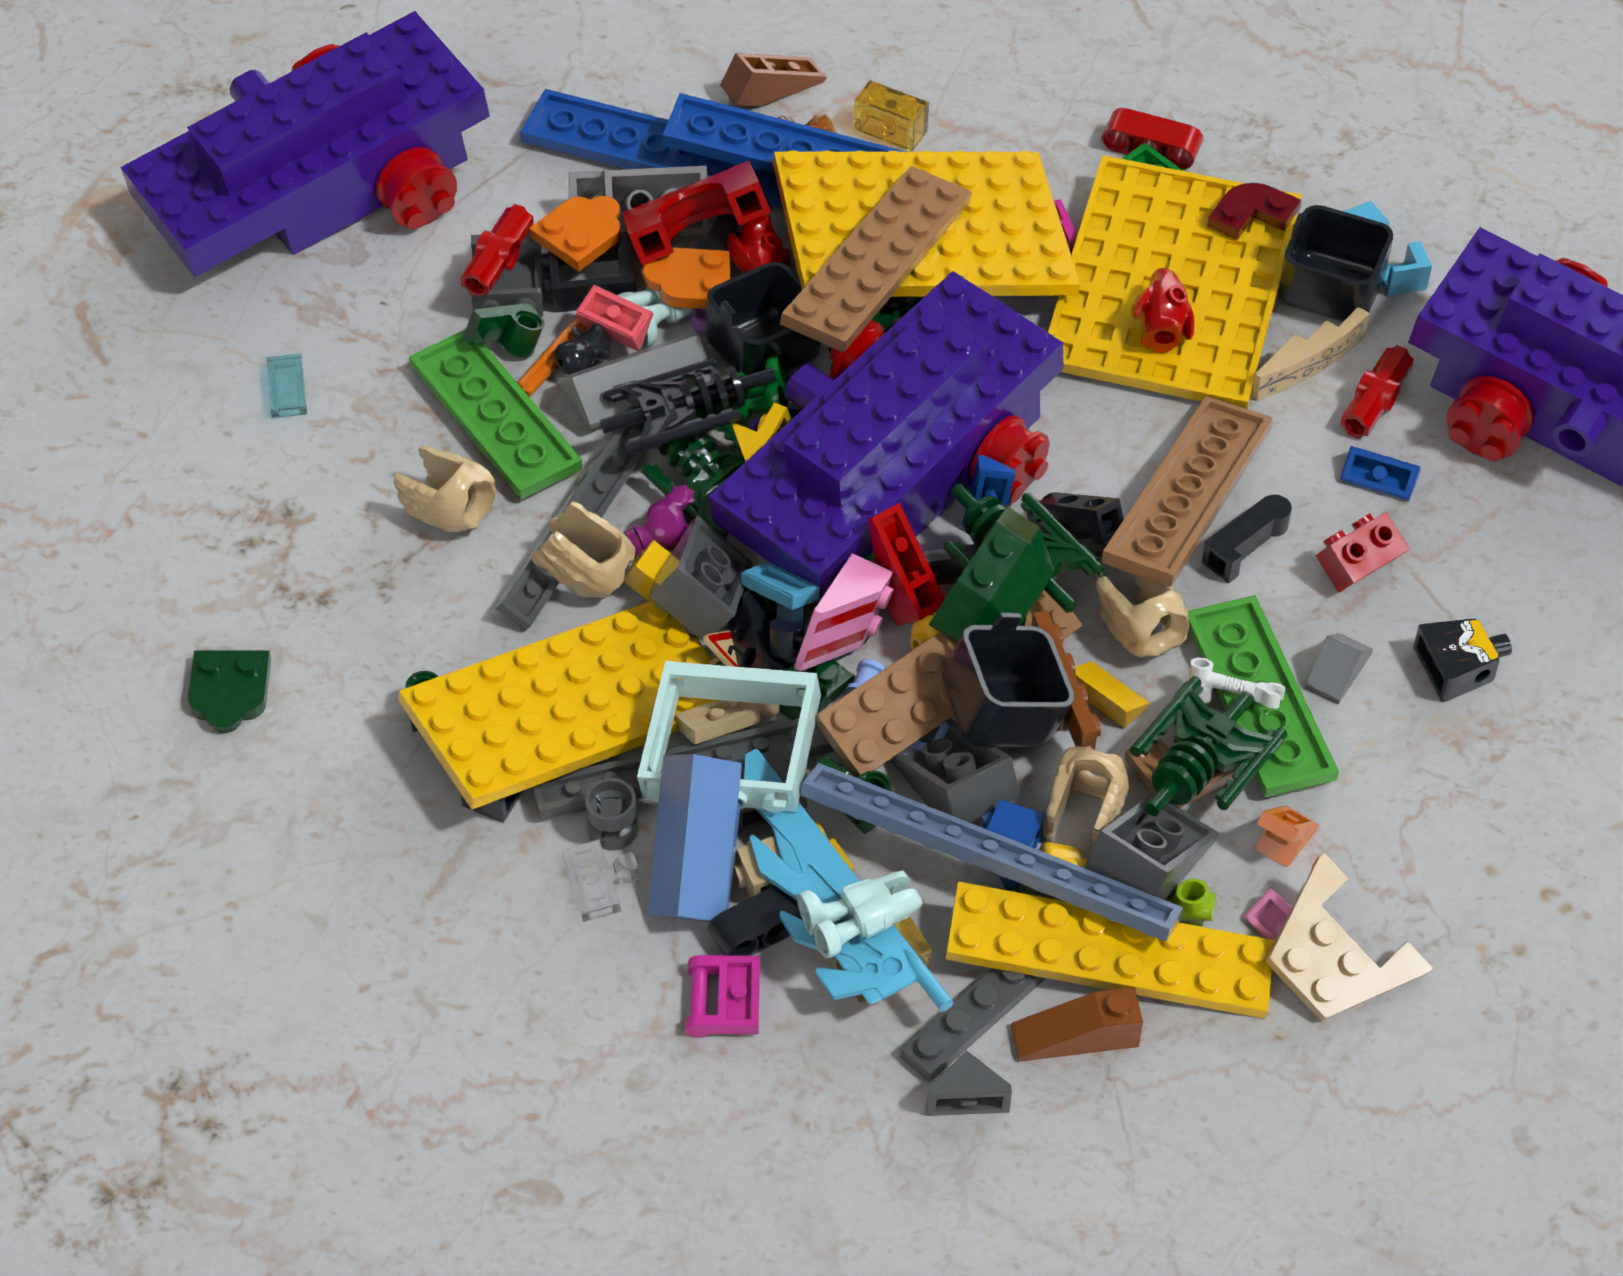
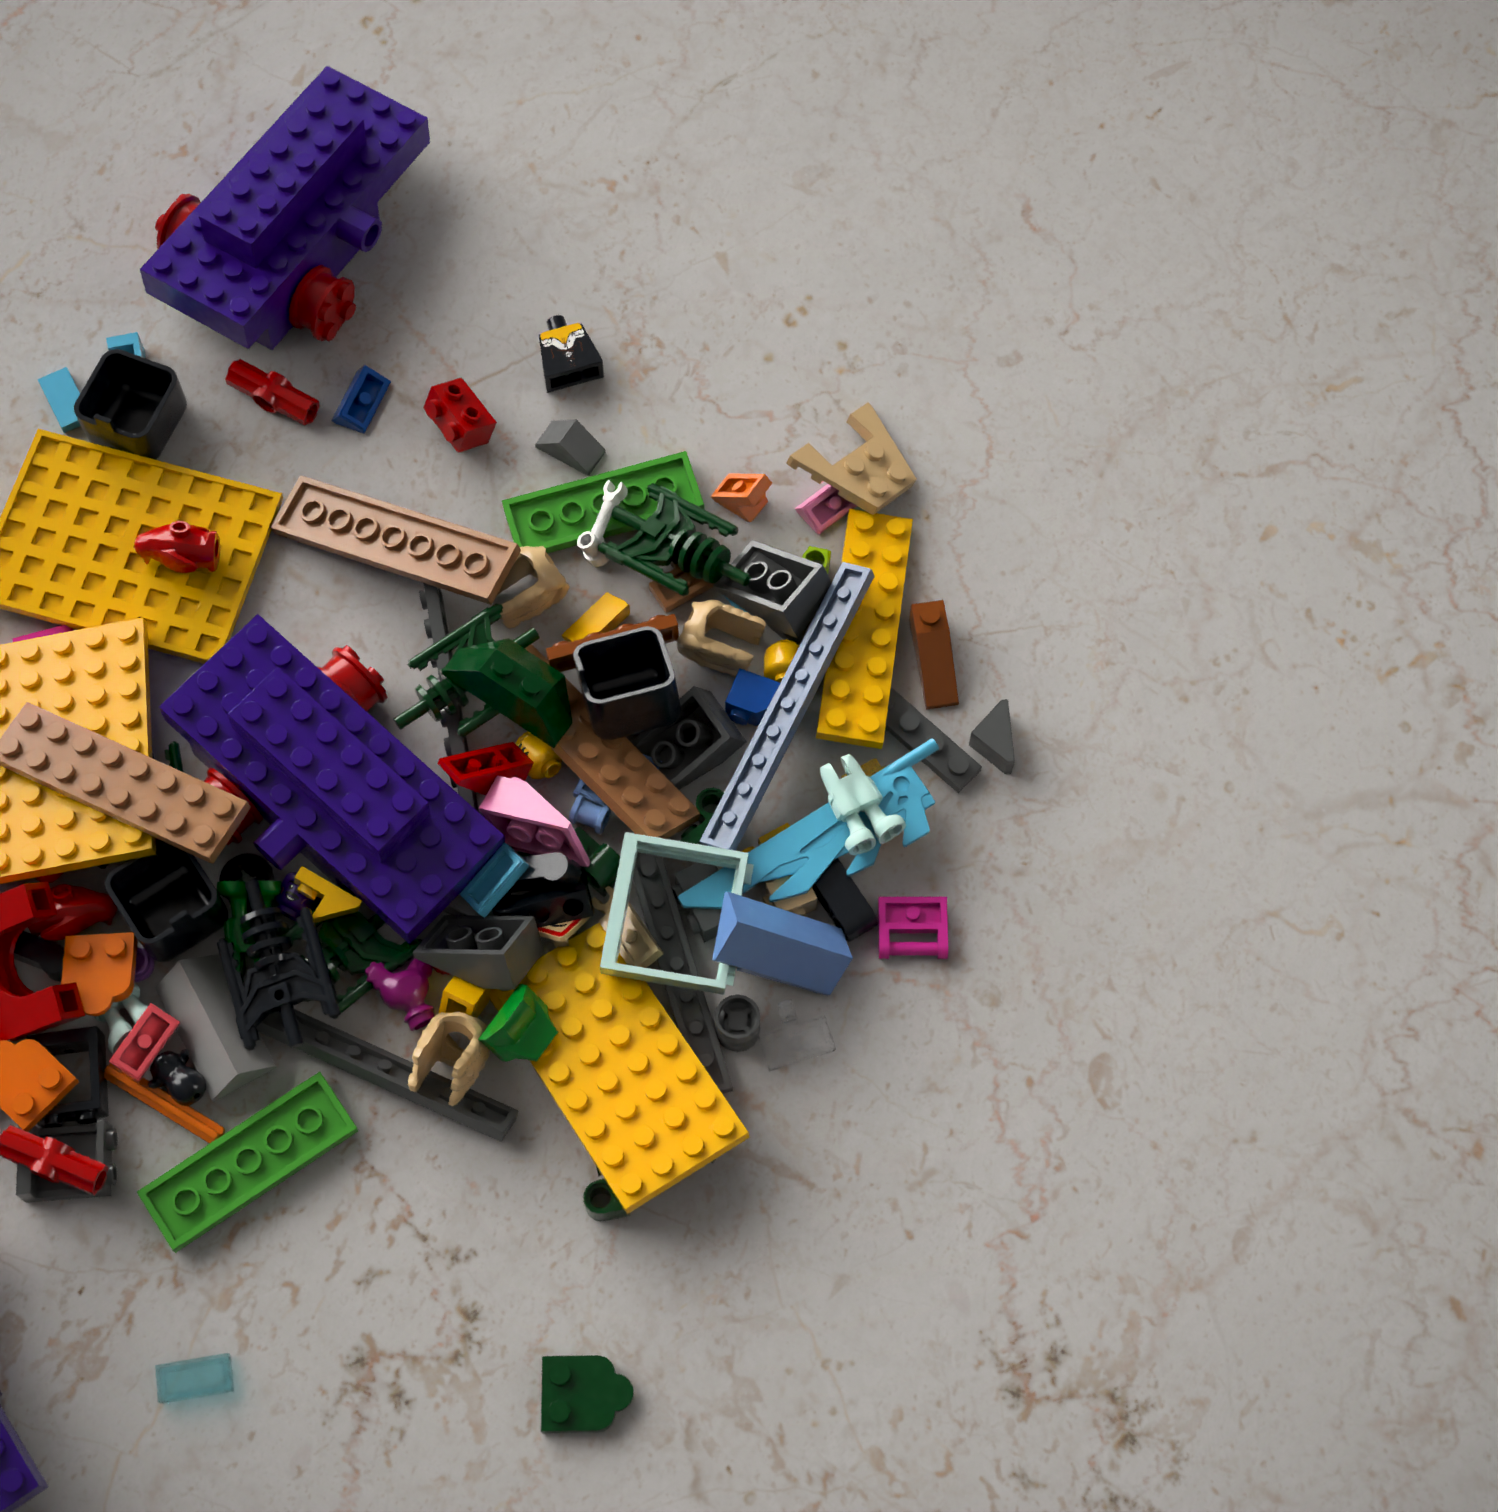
camera: 90 degrees left, 15 degrees up
tan piece [393,446,496,533] -> none
dark green plate [463,302,544,357] -> none
blue slope [965,455,1016,513] -> none
black leg [1026,492,1124,545] -> none
black leg [1202,494,1292,584] -> none
dark red plate [1207,183,1302,240] -> none
tan slope [1251,307,1370,401] -> none
none -> green slope [479,984,558,1062]

